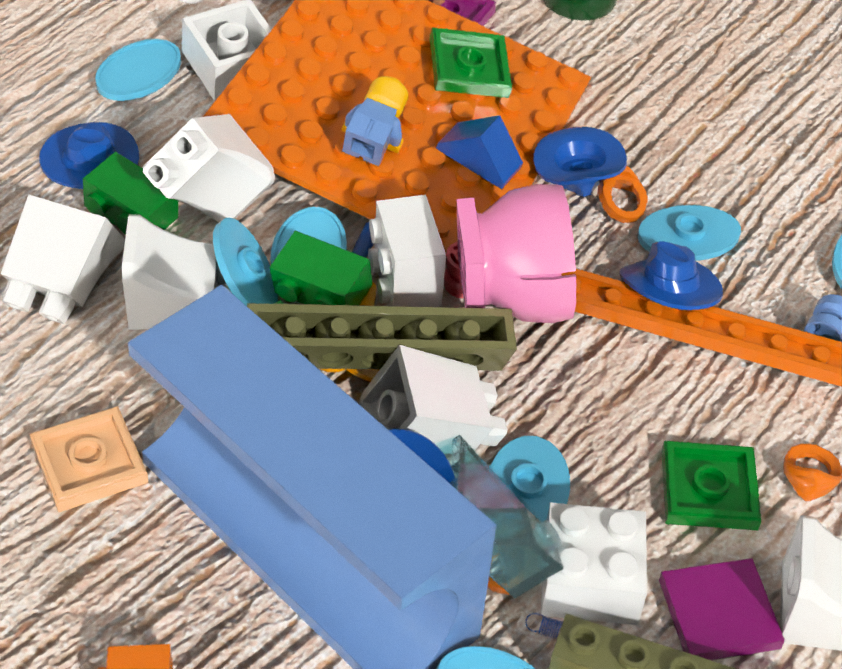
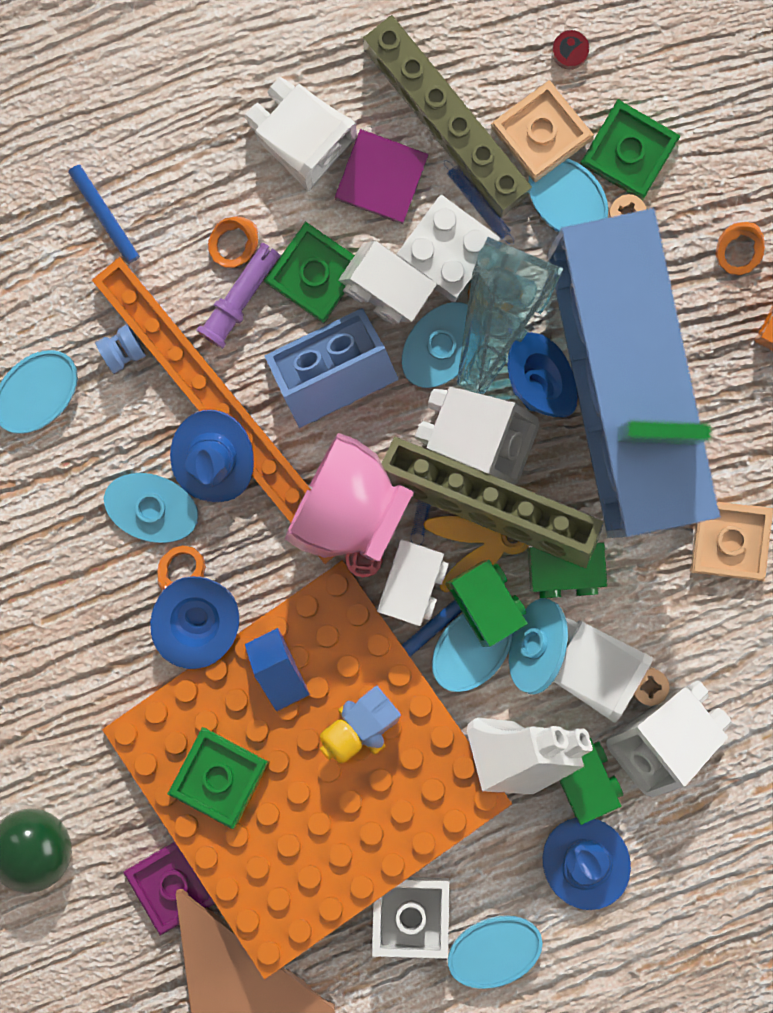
camera: 145 degrees left, 40 degrees up
none -> medium lavender pin [196,243,281,349]
none -> medium blue slope [264,308,399,428]
none -> white brick [338,240,437,324]
none -> green tile [618,420,712,445]
none -> light nougat wheel [633,667,670,706]

